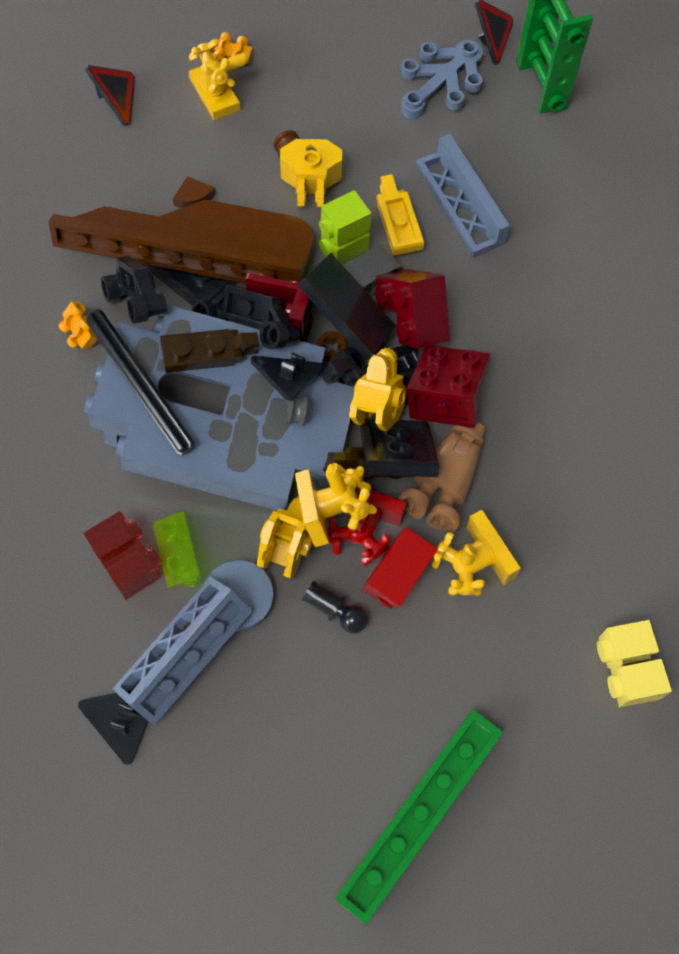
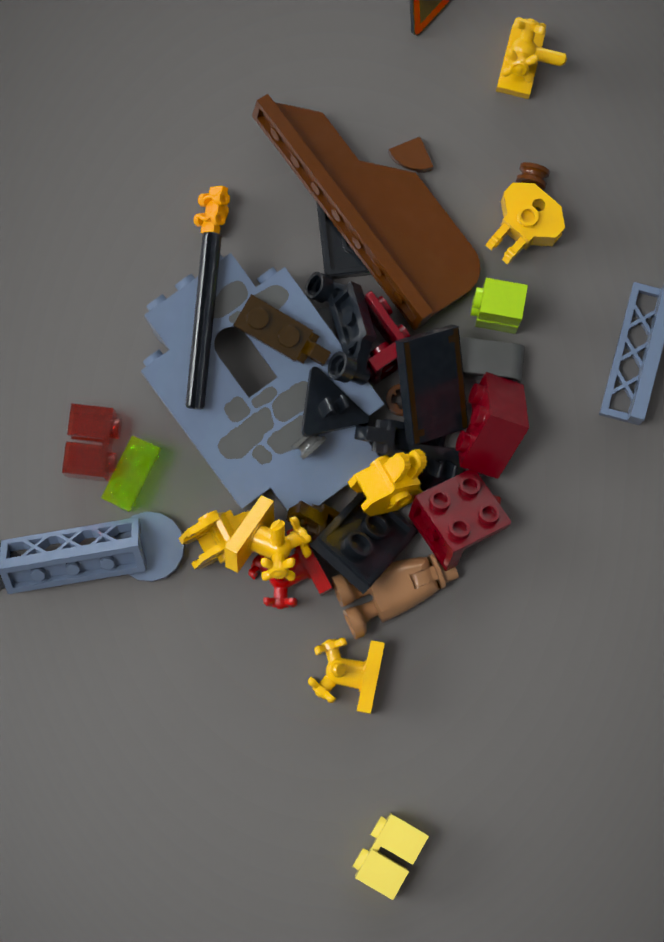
camera: 45 degrees right, 15 degrees up
black plate [101,256,168,324] -> none
light orange piece [212,32,253,65] -> none
black pin [302,581,368,634] -> none
green plate [334,709,503,926] -> none
red hinge [360,527,438,609] -> none
yellow hinge [376,174,424,256] -> none

